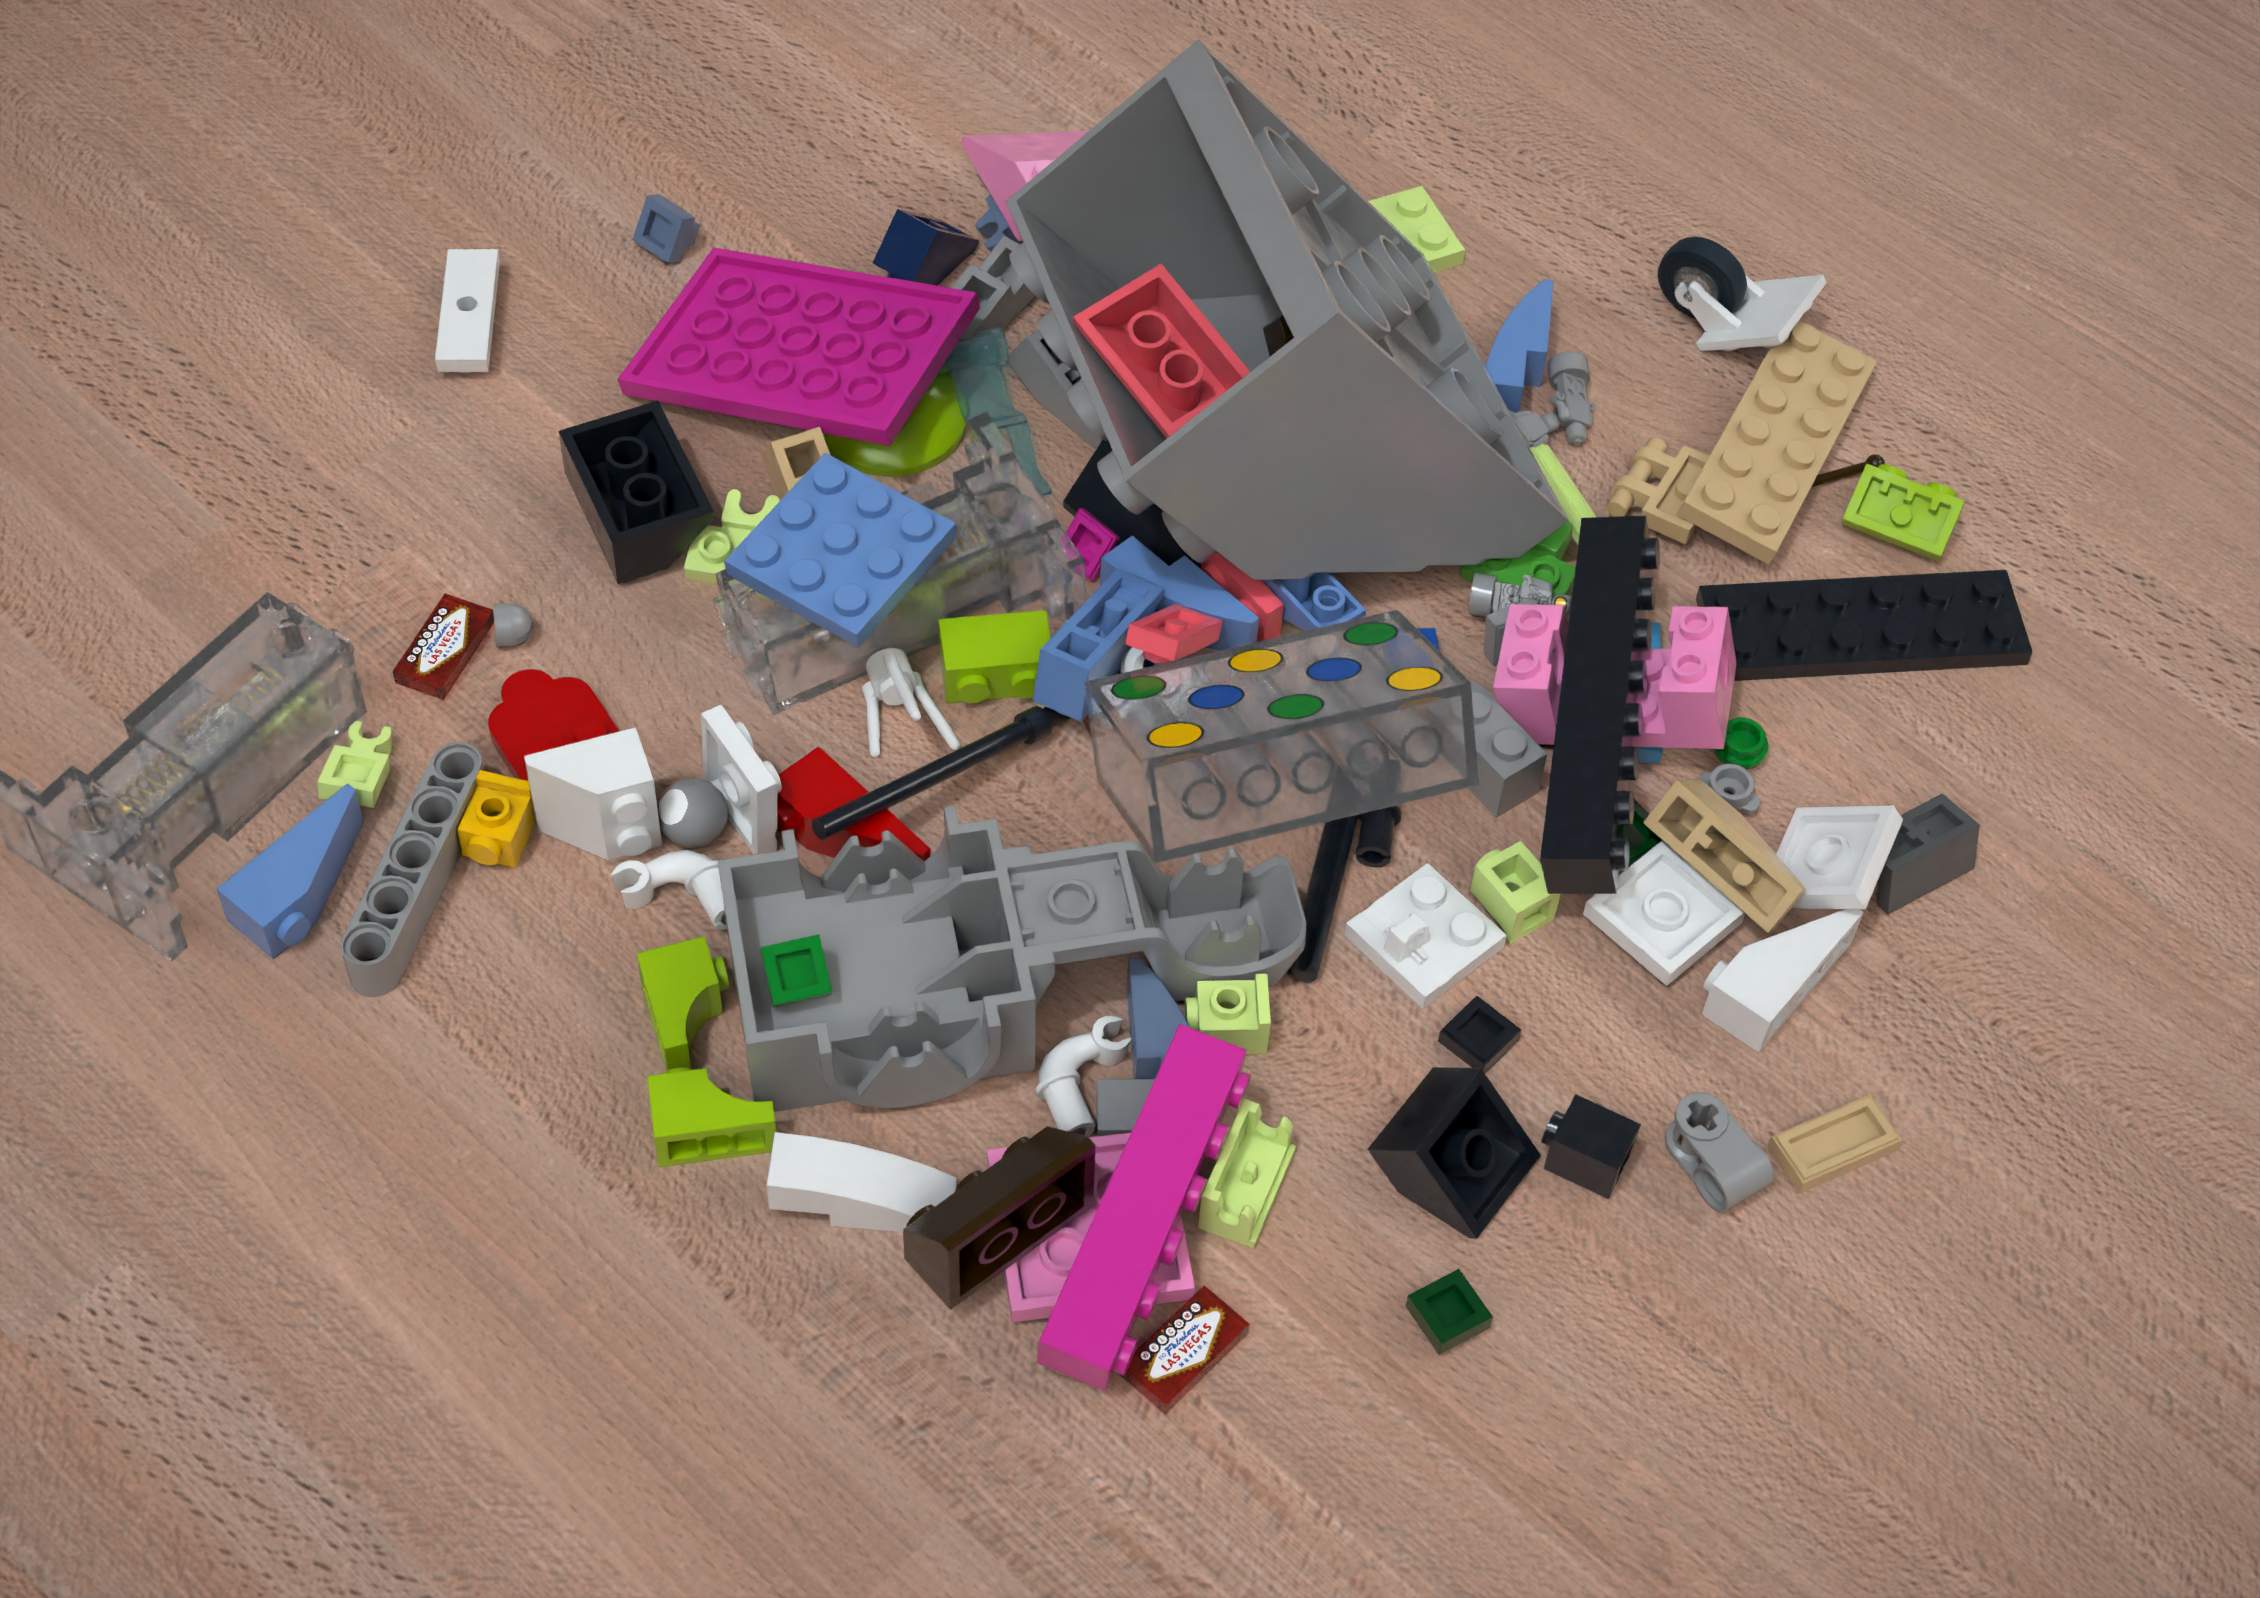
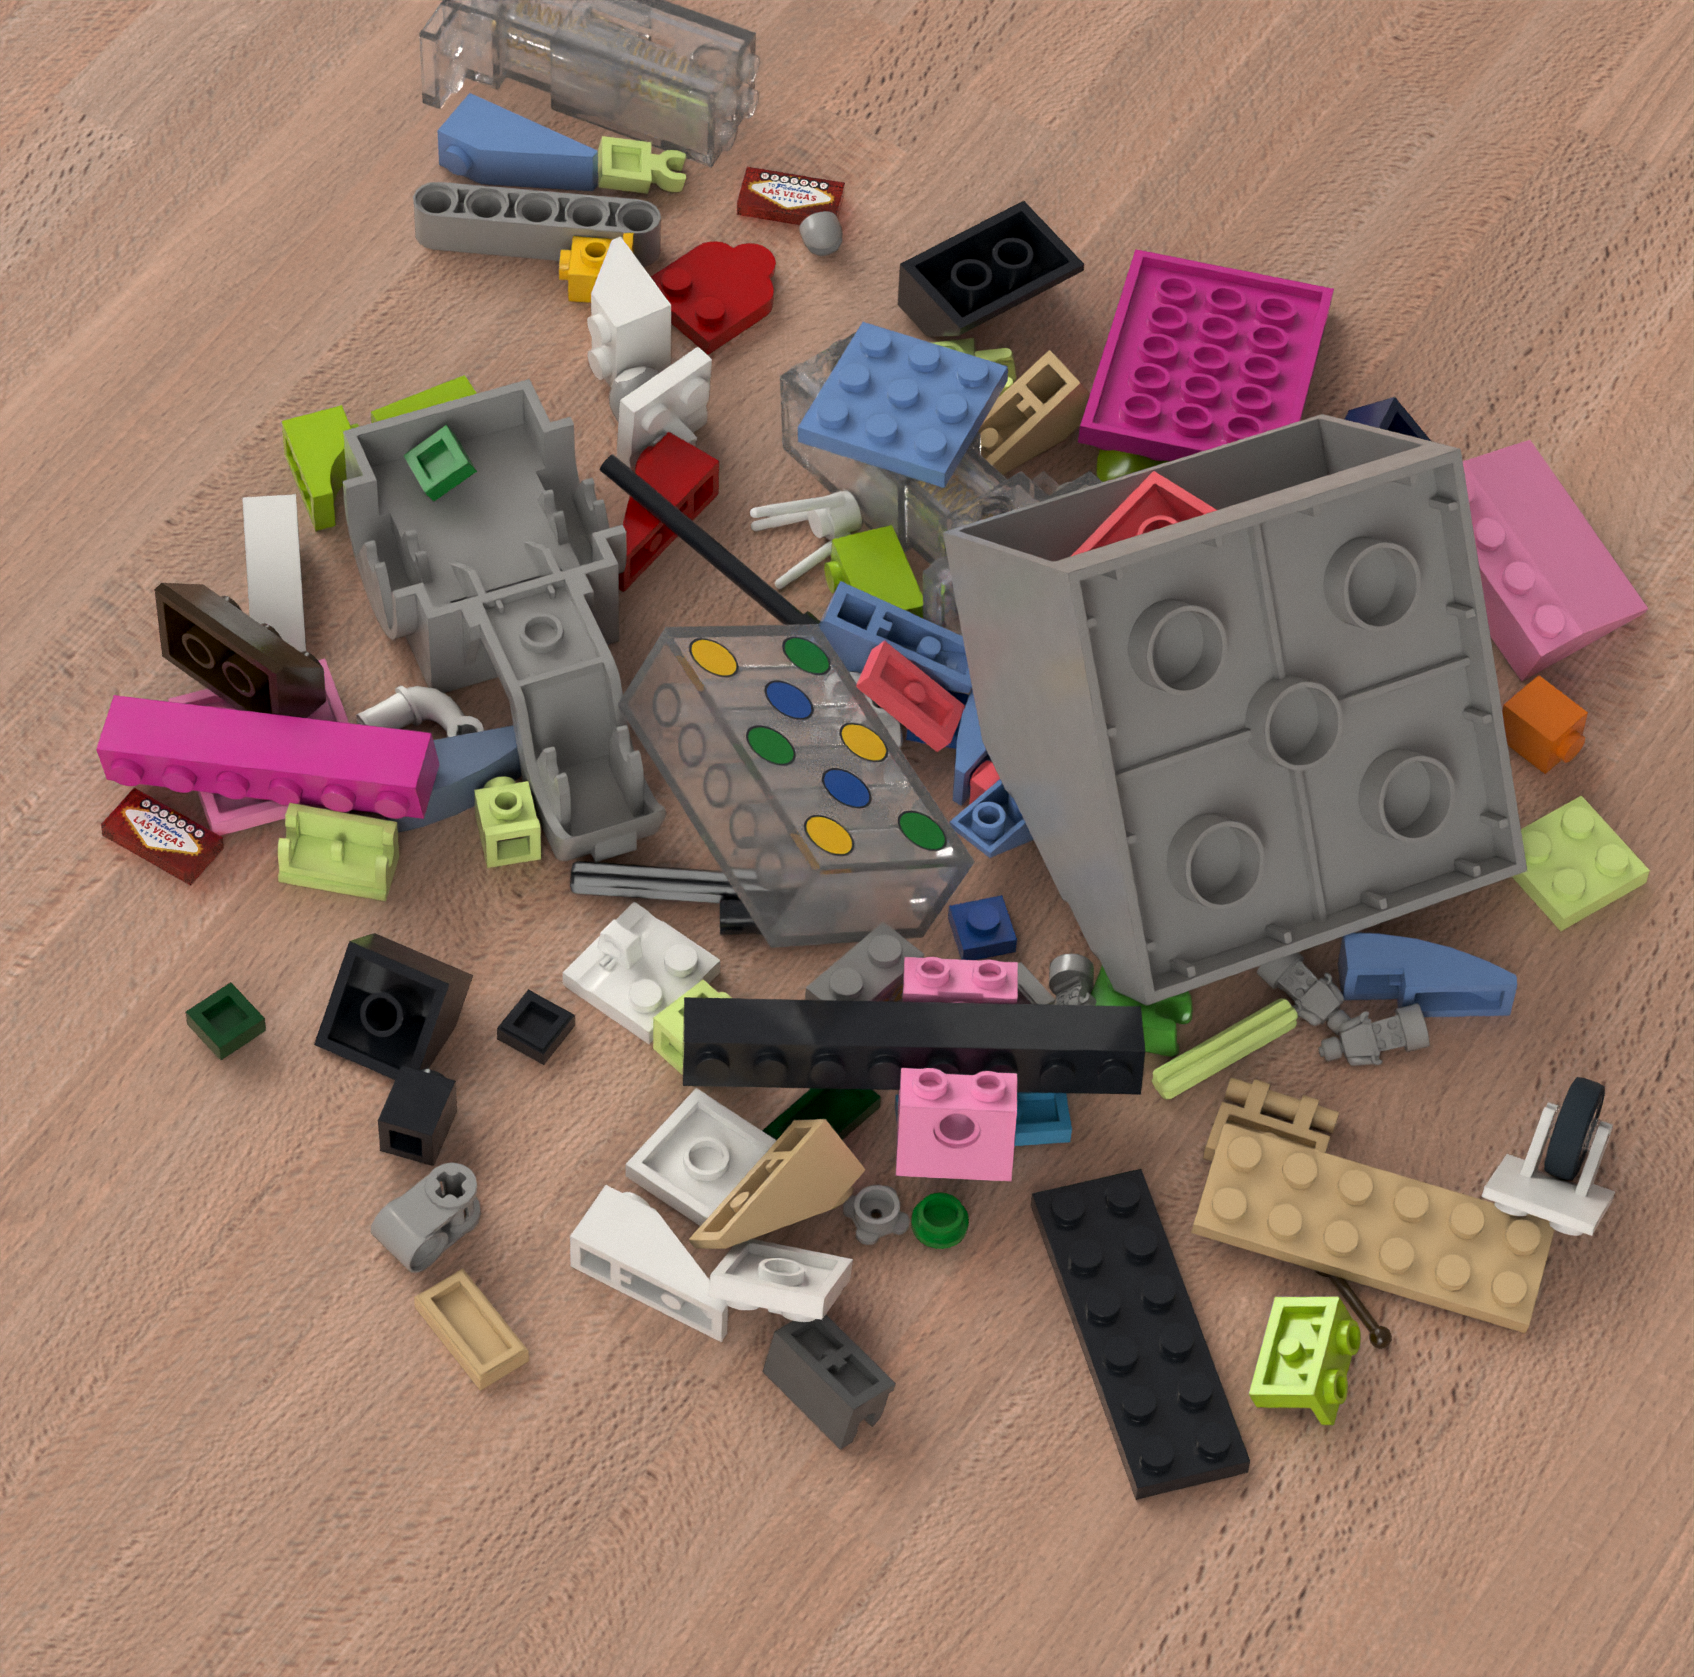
camera: 80 degrees right, 0 degrees up
white tile [435,249,500,373] -> none
white piece [611,850,727,930] -> none
sand blue tile [632,194,700,263] -> none

